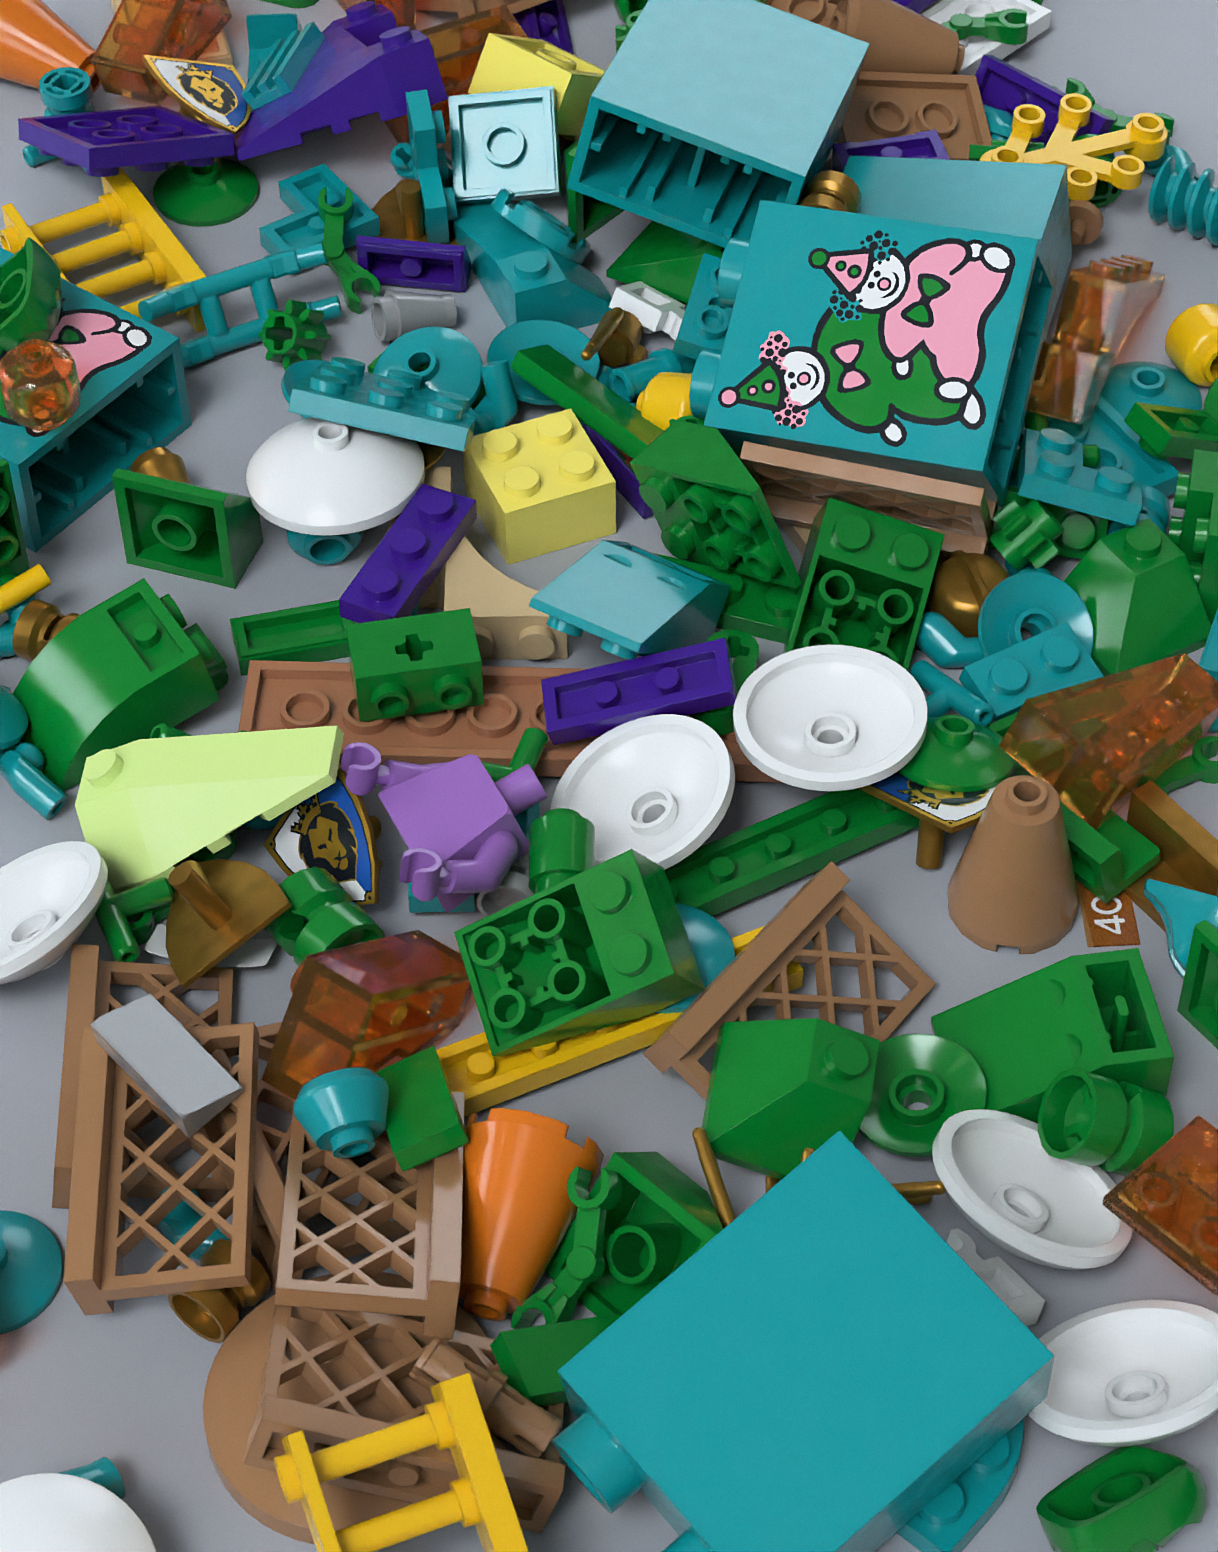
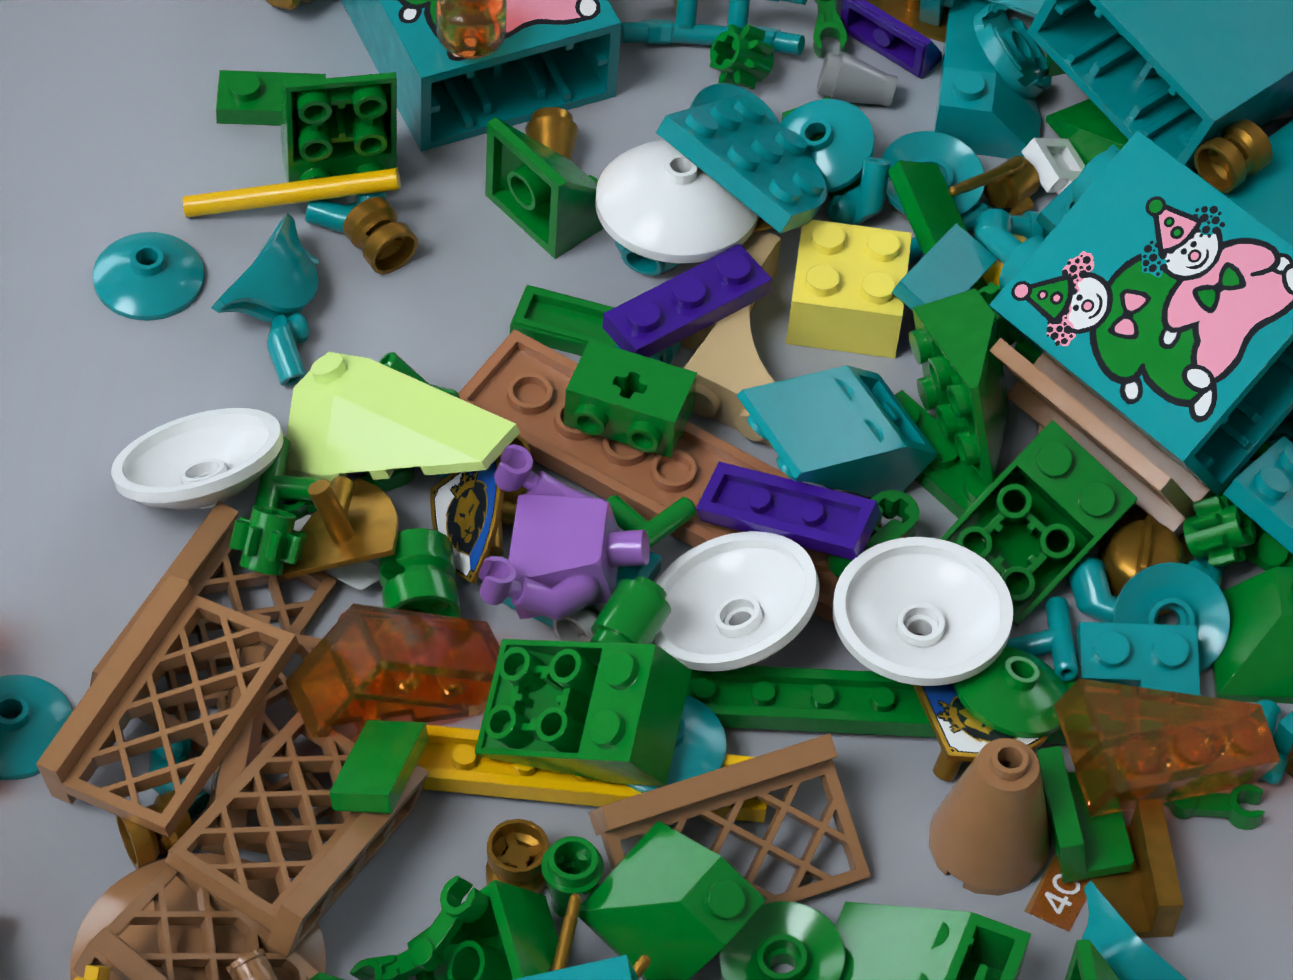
camera: 25 degrees right, 5 degrees up
green piece [13,578,229,792] -> none
light grey slope [90,993,244,1138] -> none
teal cone [293,1067,390,1158] -> none
orange cone [459,1108,604,1321] -> none
none -> green gear [229,506,307,575]
none -> pearl gold wheel [485,819,549,894]
none -> green cone [541,836,604,918]
none -> teal tile [892,223,998,310]
none -> teal arm [975,208,1022,264]

